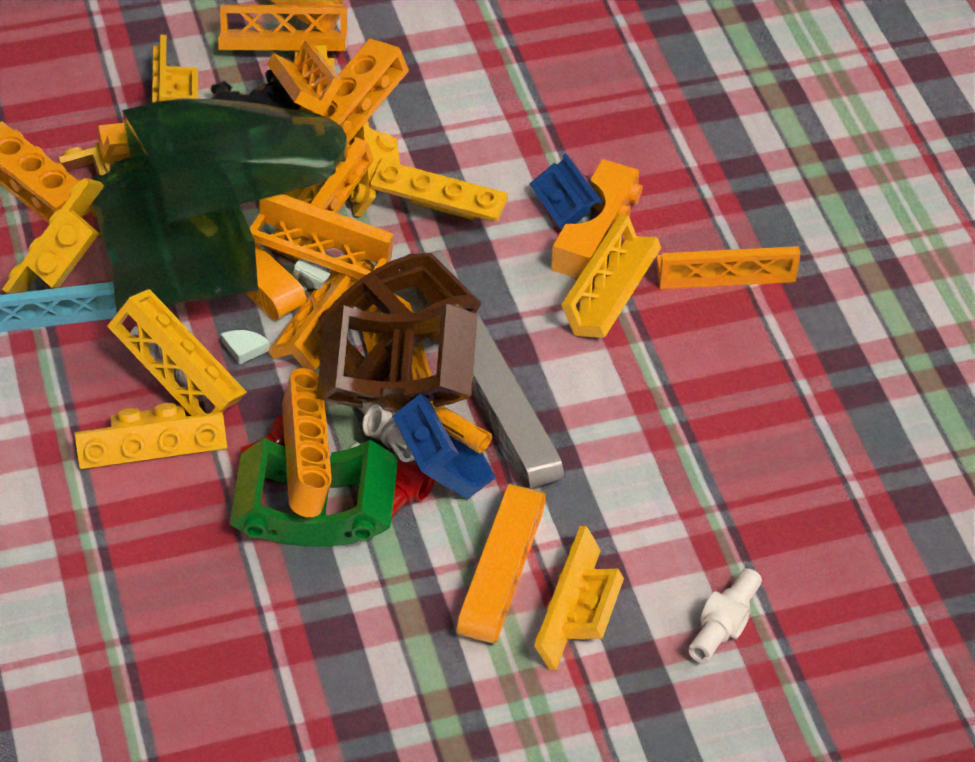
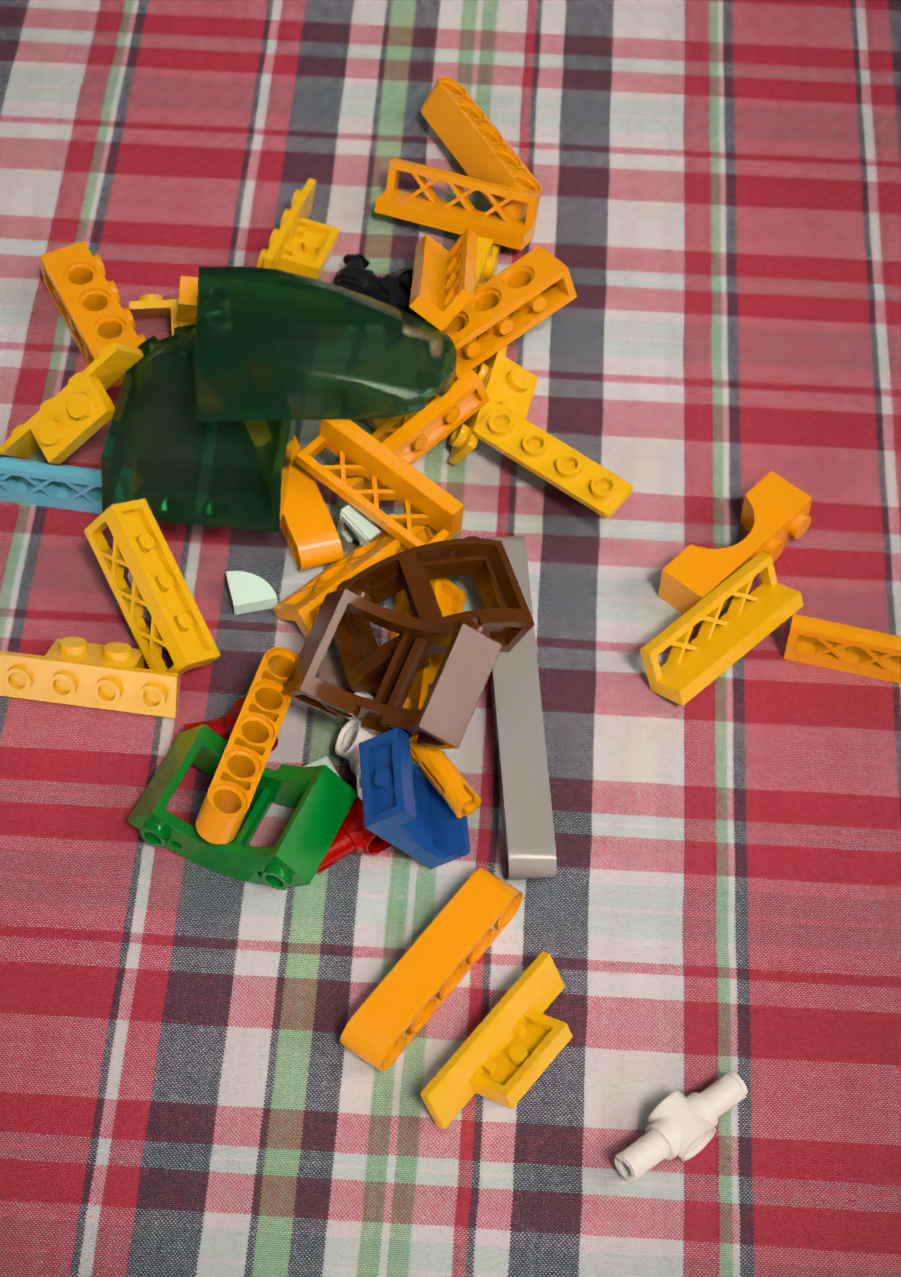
camera: 20 degrees right, 5 degrees up
blue plate [529,153,603,229] -> none

